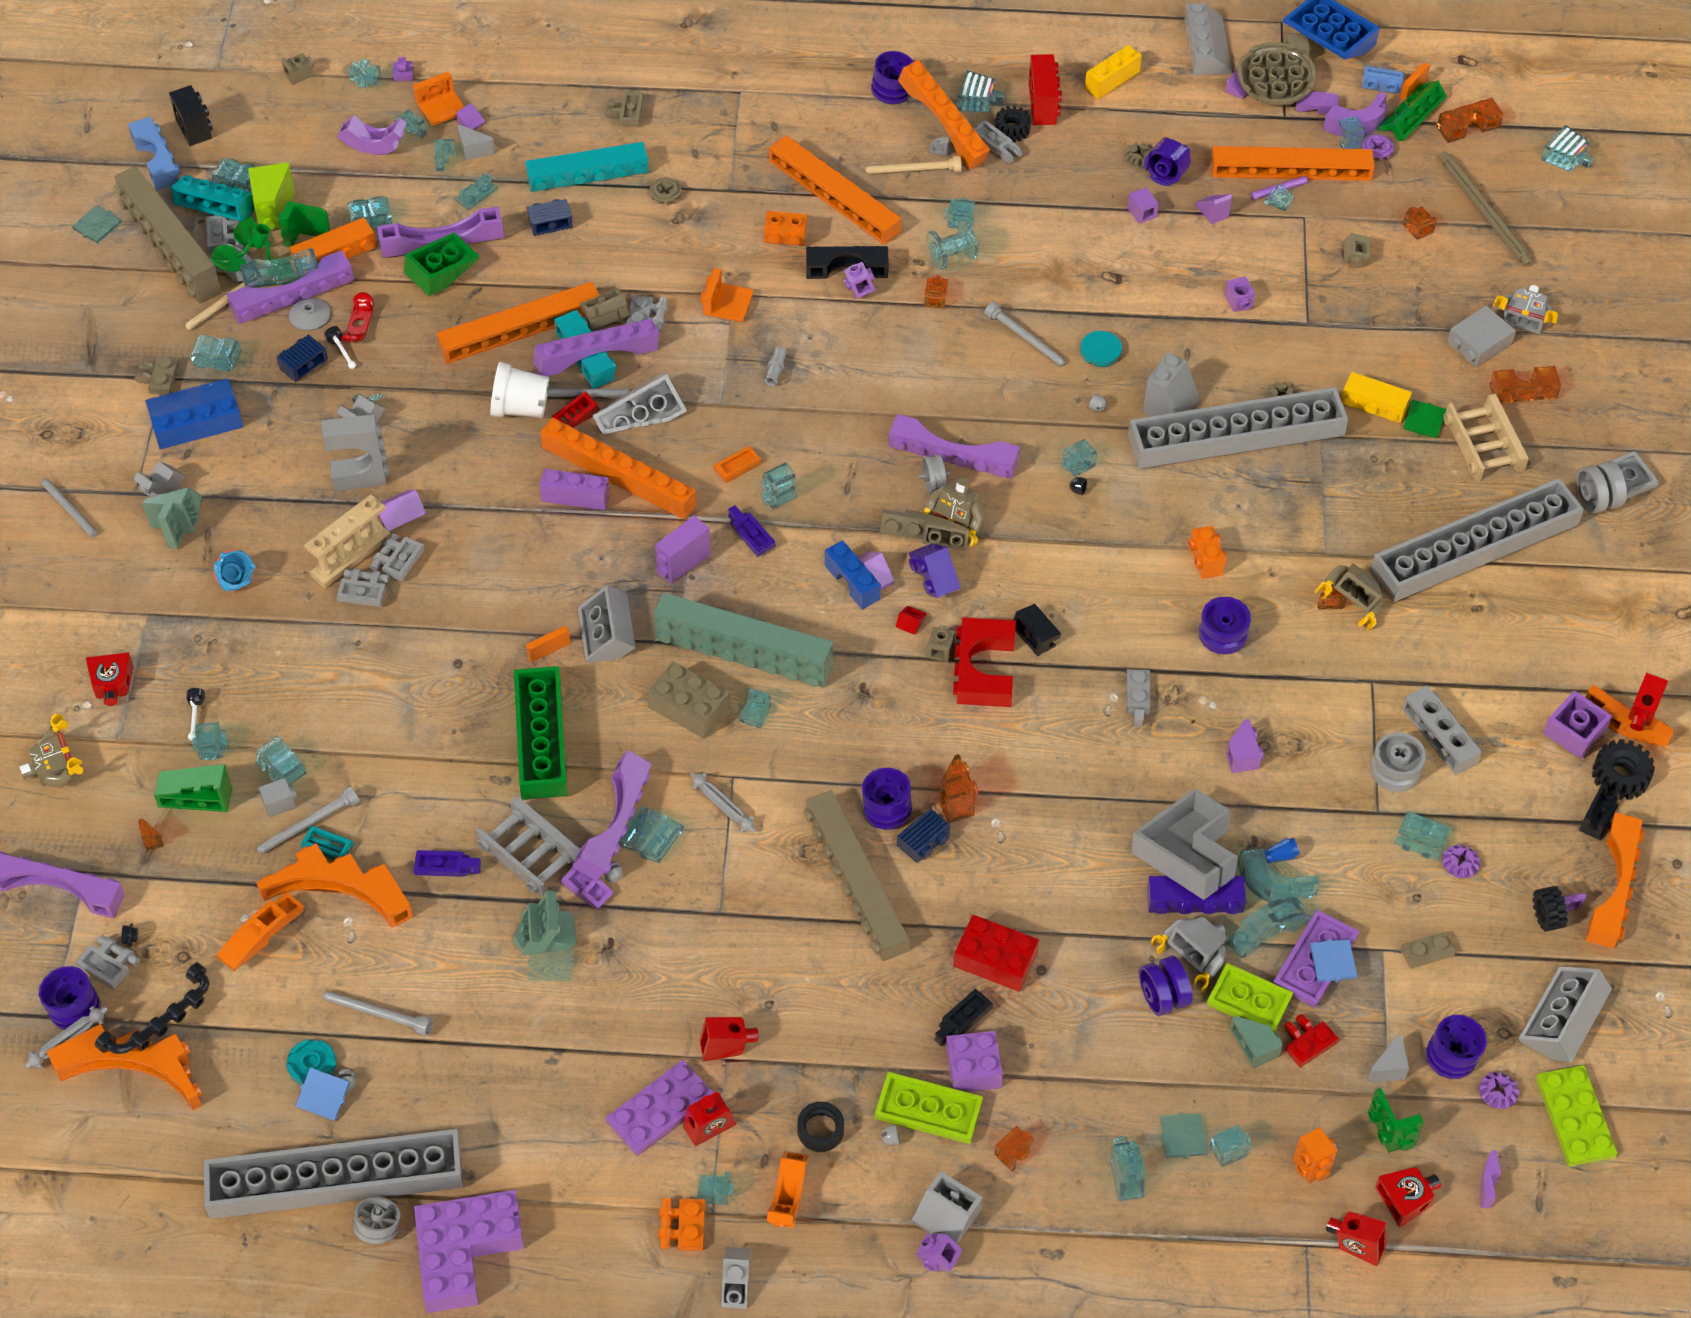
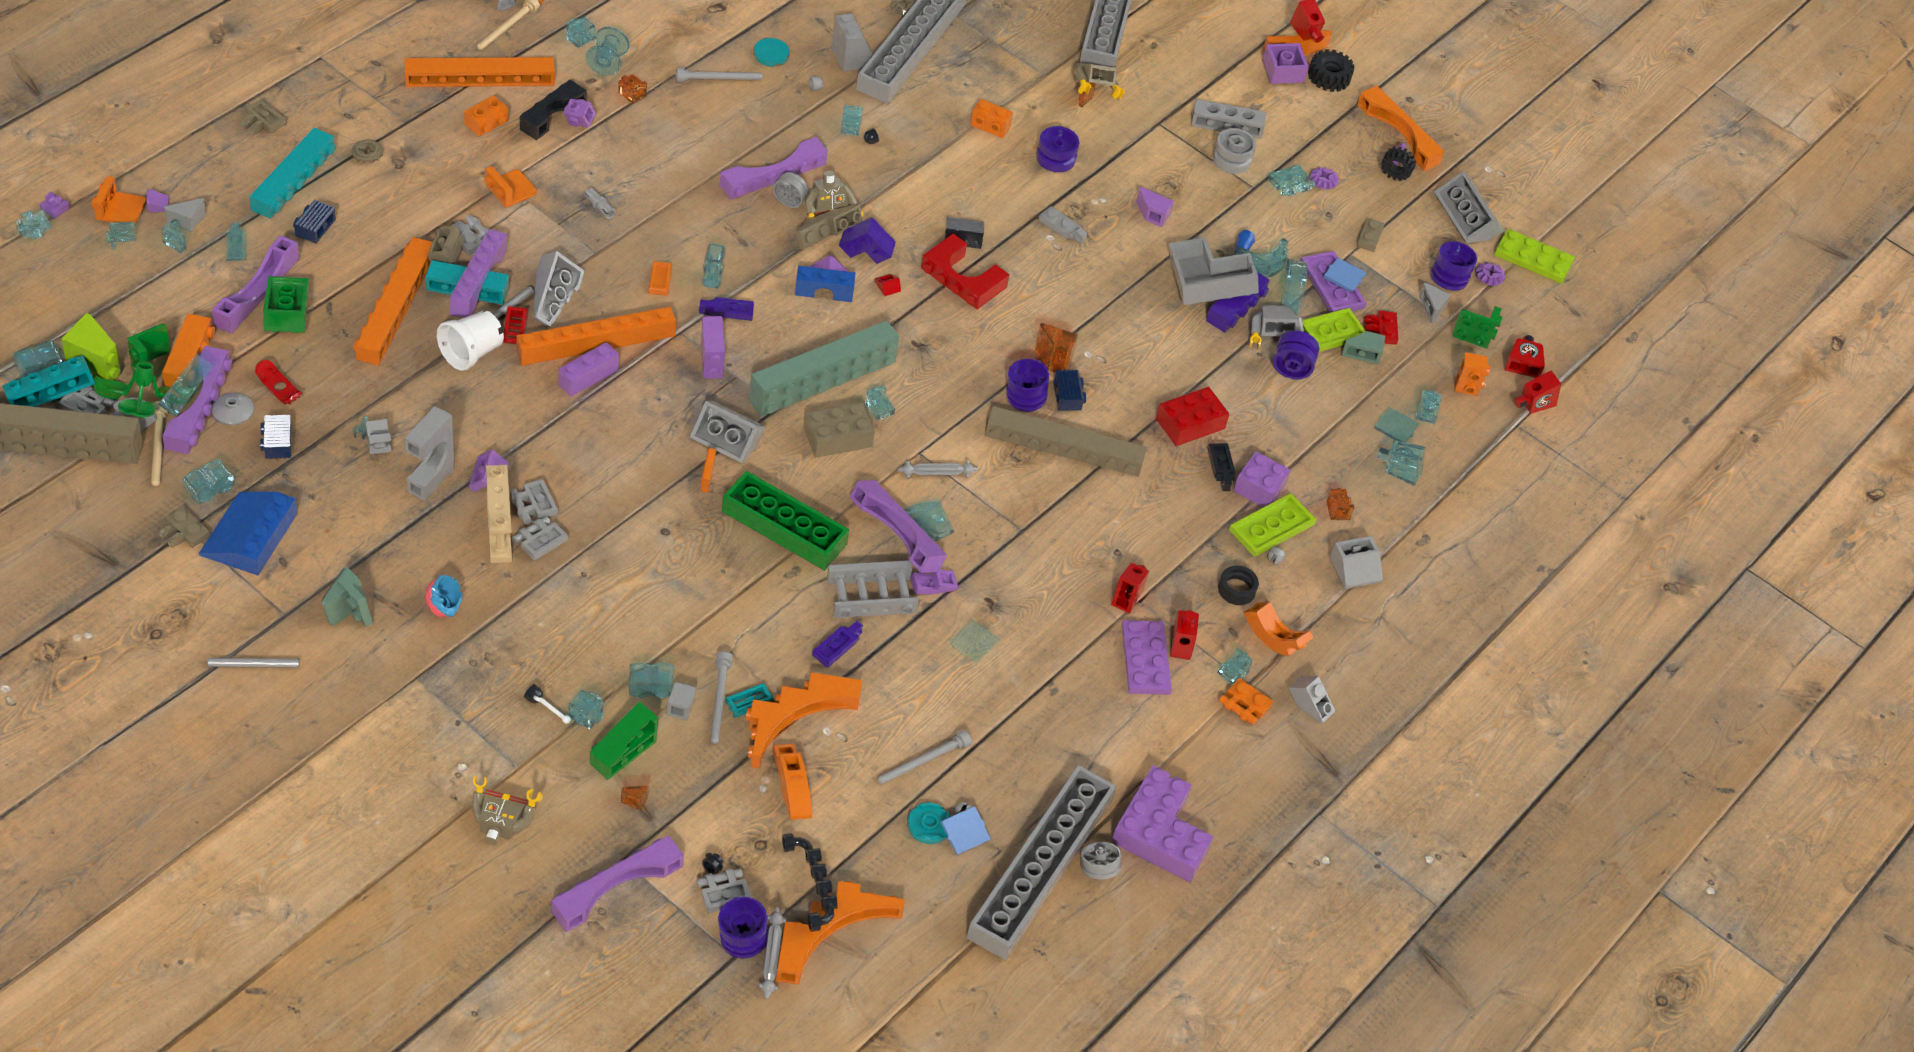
camera: 60 degrees left, 5 degrees down
red torso [86,652,134,706] -> none
light grey brick [133,461,186,497] -> none
hinge [324,326,356,369] -> none
medium lavender arch [337,115,407,155] -> none
clear light blue brick [347,196,392,228] -> none
sand green piece [513,890,576,955] -> none
medium lavender brick [916,1233,963,1272] -> none
dark tan brick [926,625,955,663] -> none
medium lavender slope [1480,1150,1501,1208] -> none
black hinge [1579,783,1620,841] -> none

